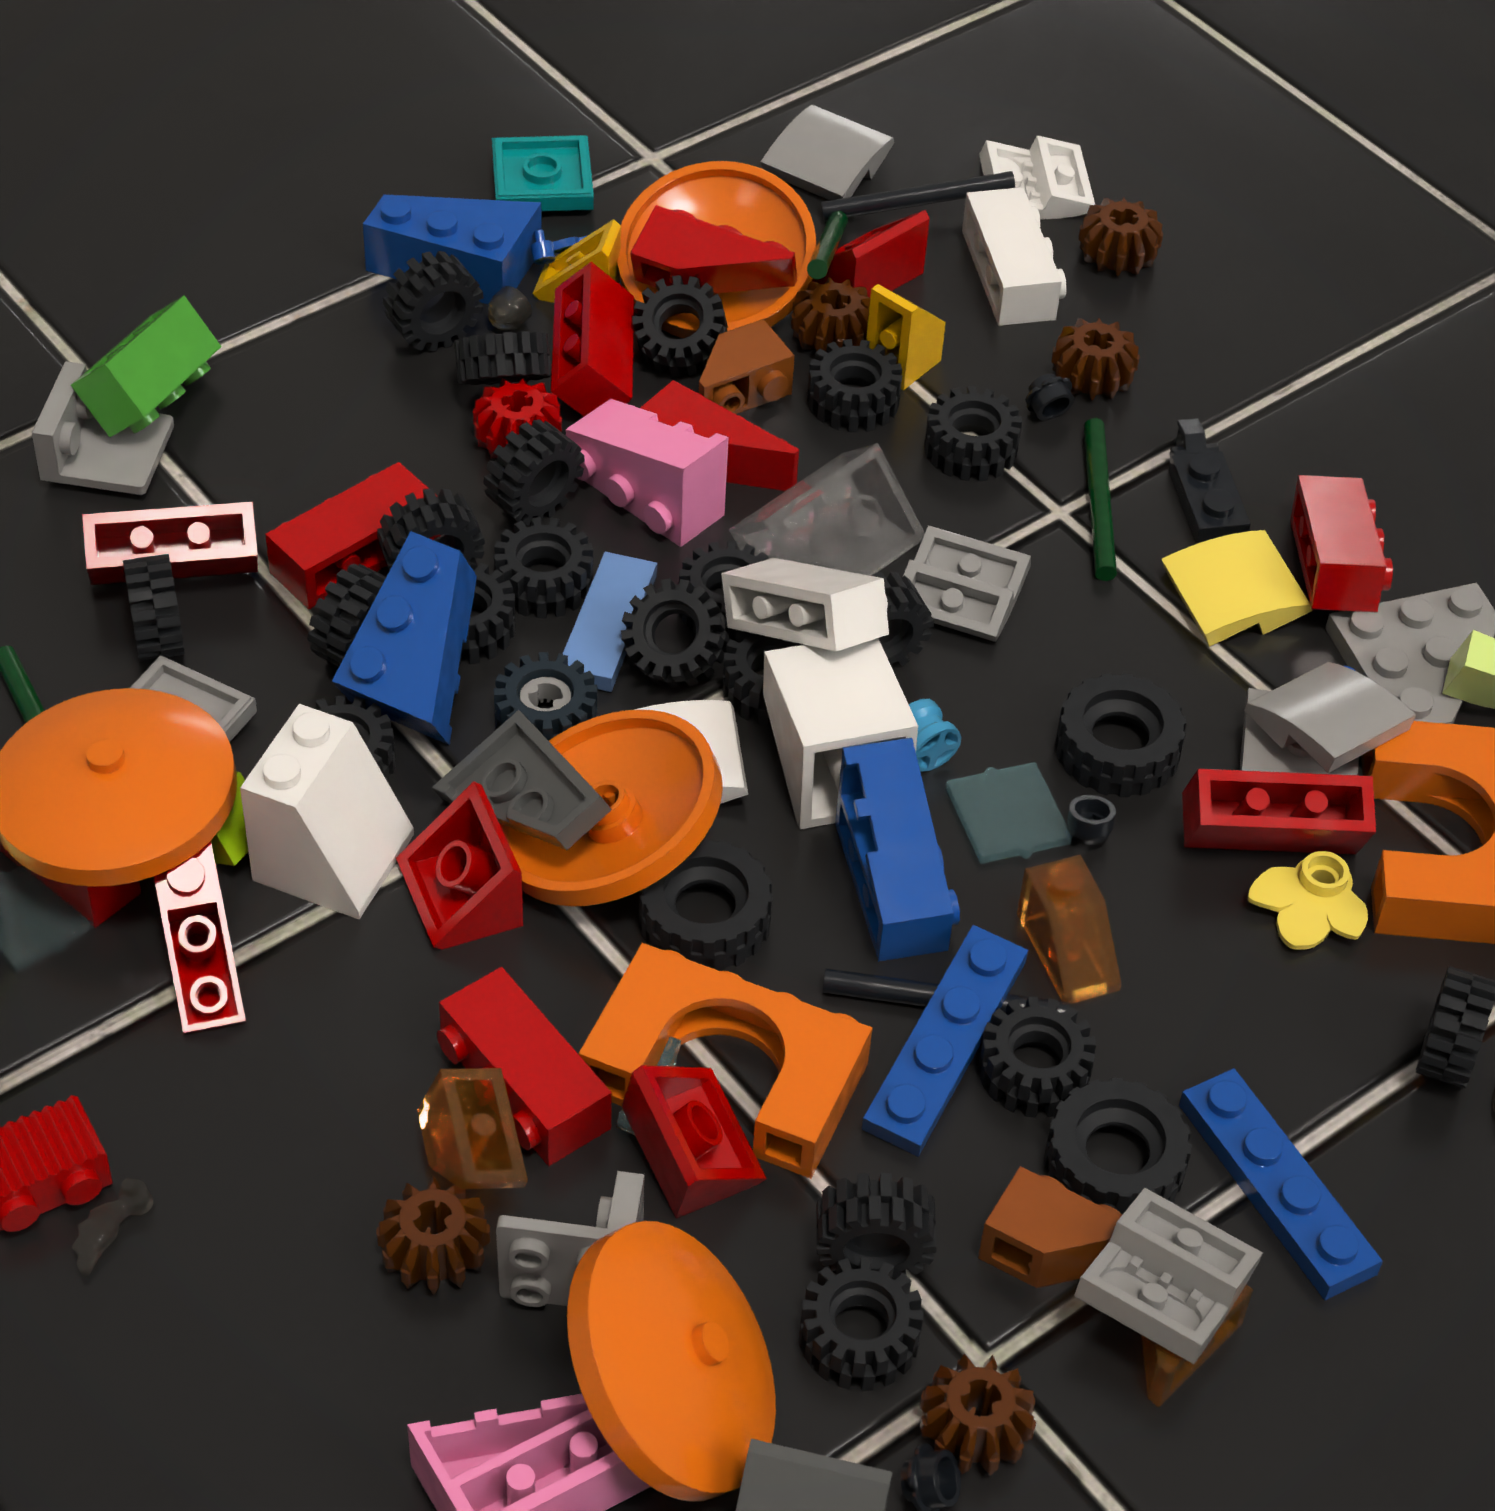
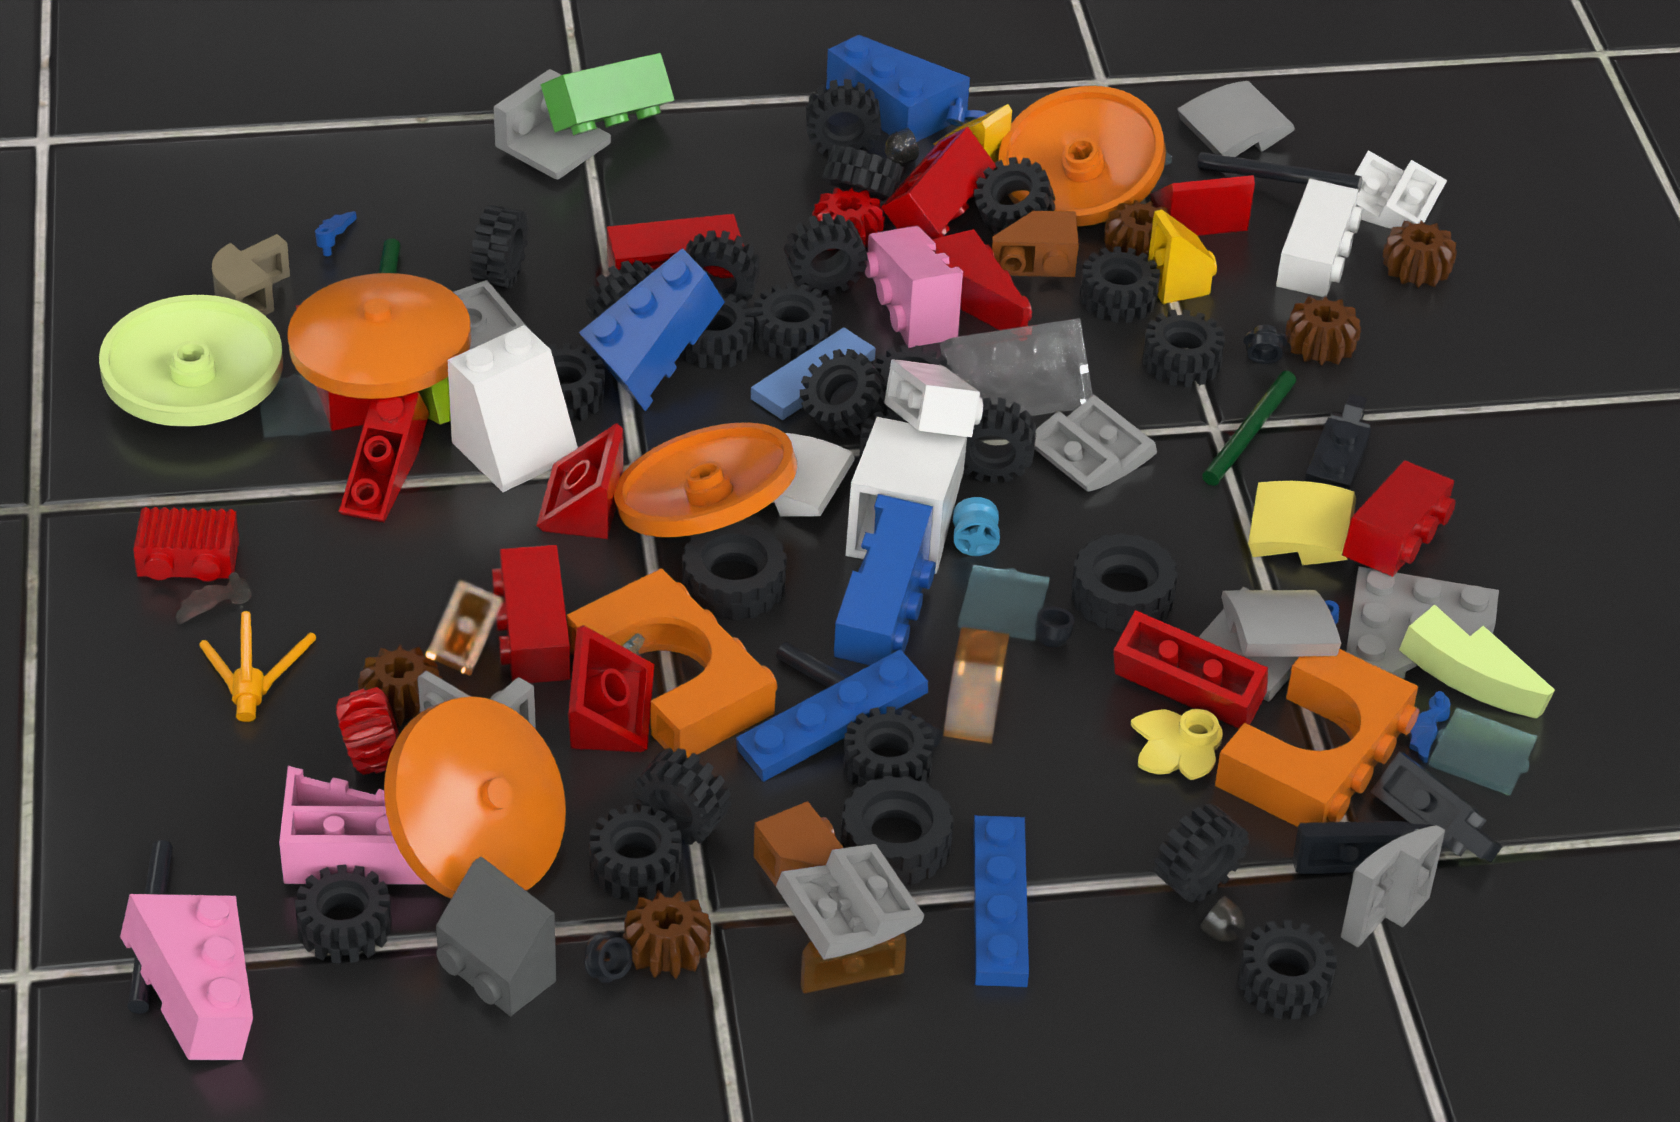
camera: 30 degrees right, 5 degrees down
brick [82,502,258,585] -> none
dark grey wing [432,710,612,850] -> none
teal plate [492,135,594,211] -> none
black bush [494,652,597,741] -> none
red slope [630,205,797,293] -> none
dark green bar [807,211,848,279] -> none
none -> light orange plant [199,611,316,722]
none -> red gear [336,687,400,775]

